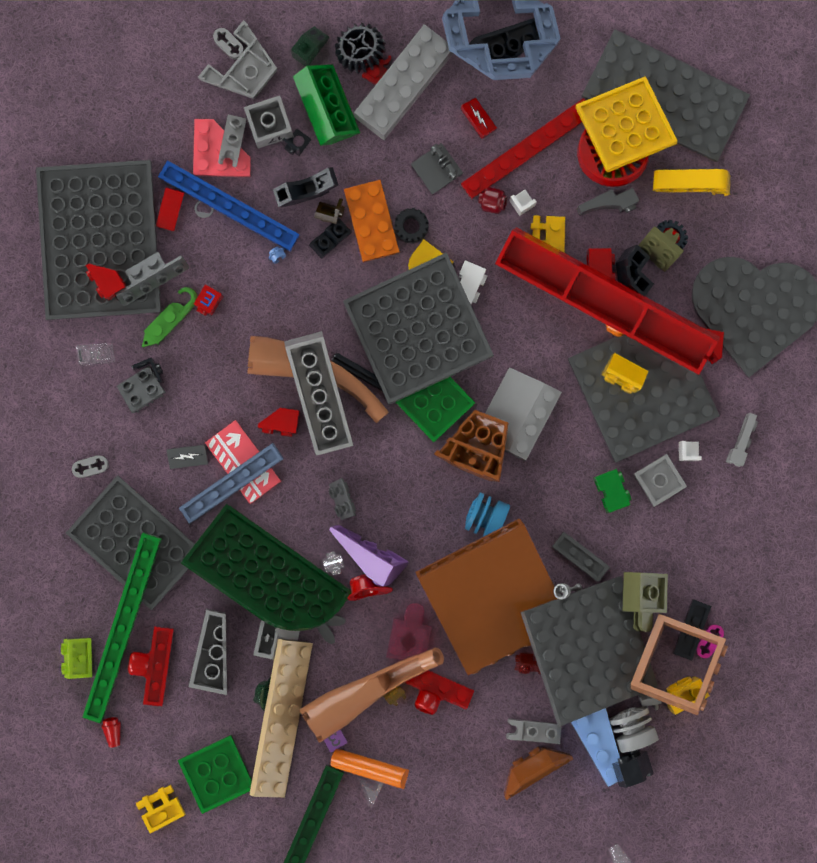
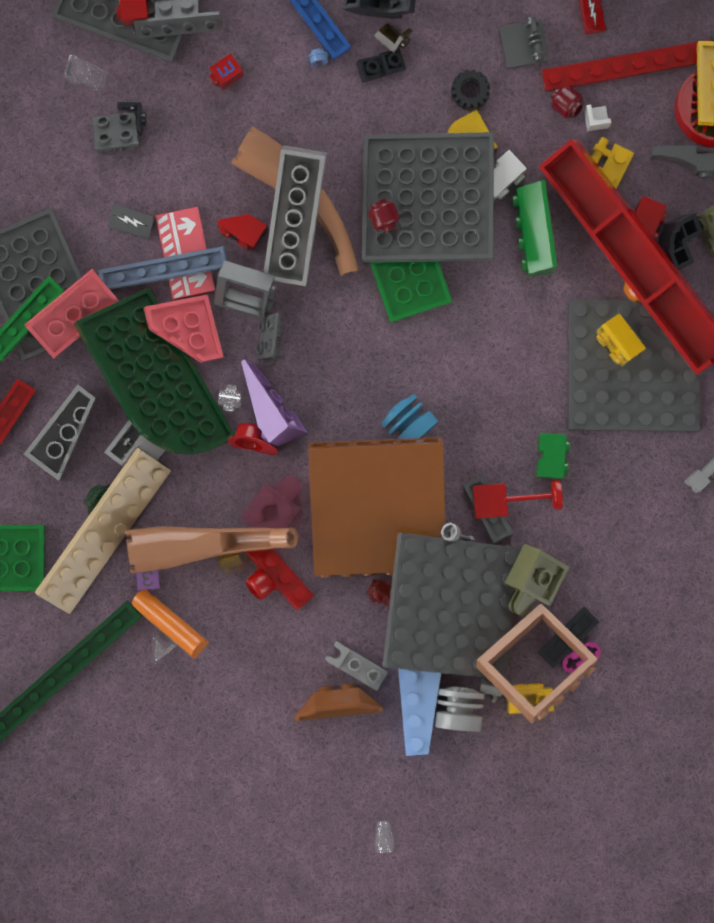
camera: 30 degrees right, 0 degrees up
light grey beam [72,456,109,478] -> none
bright green plate [142,287,197,348] -> none
dark grey piece [317,615,346,644] -> none
black axle [331,353,383,392] -> none
orange plate [344,180,399,262] -> none
dark orange wedge [434,410,509,482] -> none
light grey slope [485,368,562,461] -> none
black brick [612,749,654,788] -> none
light grey plate [633,454,687,507] -> none
white panel [679,441,702,461] -> none
none -> coral tile [25,269,119,359]
none -> coral plate [144,294,224,363]
none -> dark grey window [214,260,277,320]
none -> dark red head [368,198,400,233]
none -> red piece [472,479,563,519]
none -> green slope [512,180,557,277]

